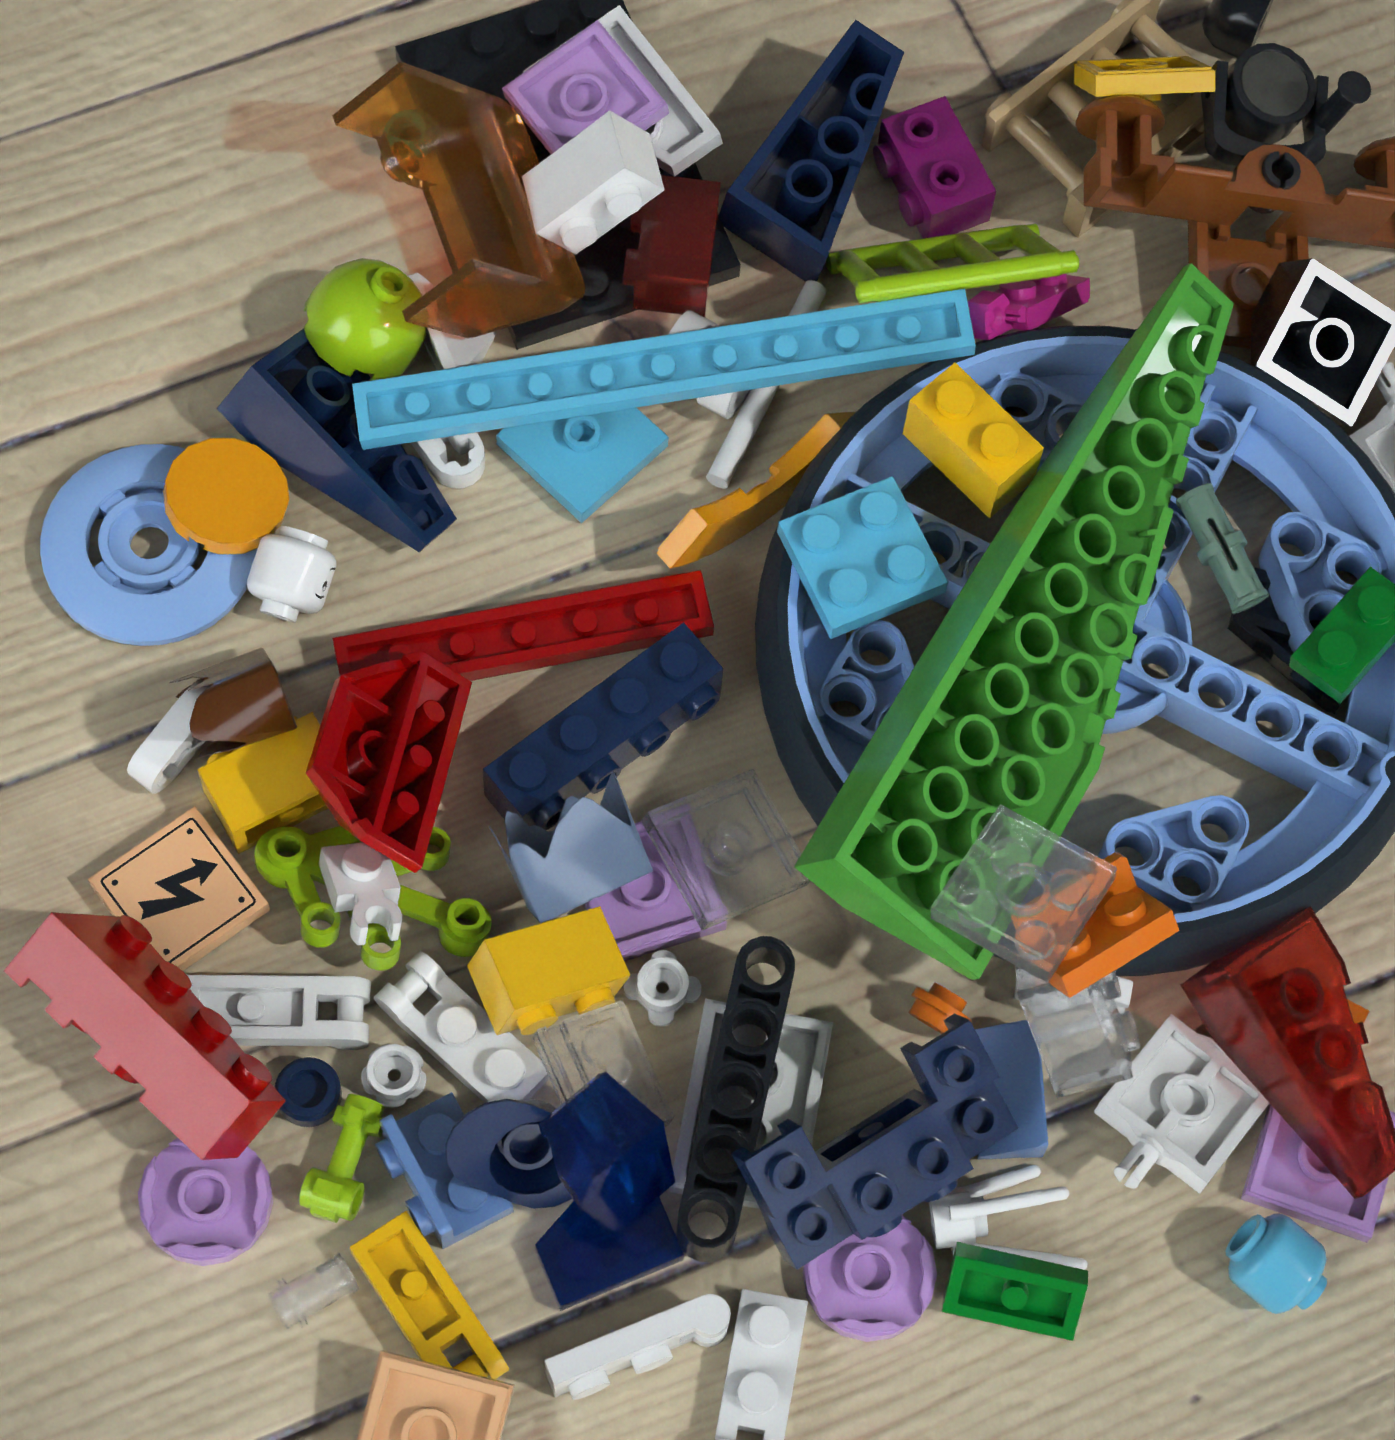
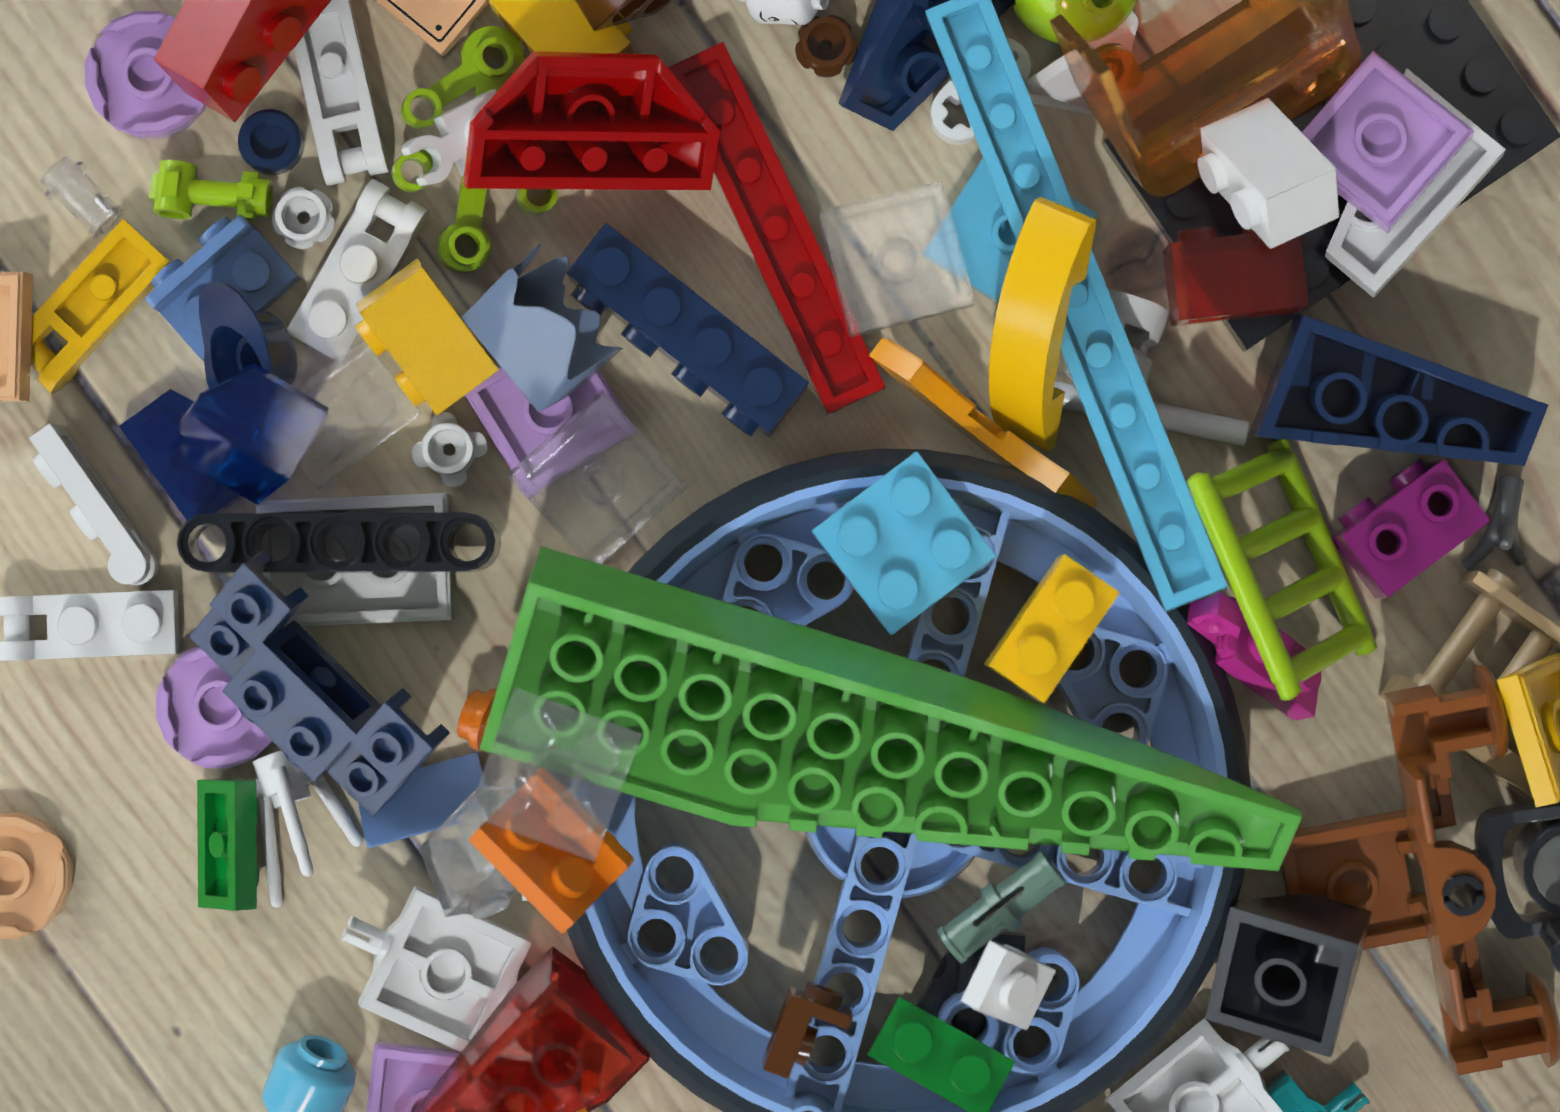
camera: 80 degrees right, 20 degrees up
none -> reddish brown bracket [762,982,853,1079]
none -> reddish brown plate [795,15,858,78]
none -> clear plate [817,180,975,337]
none -> white bracket [961,941,1056,1030]
none -> yellow slope [989,197,1097,451]
none -> dark grey bar [1462,475,1526,570]

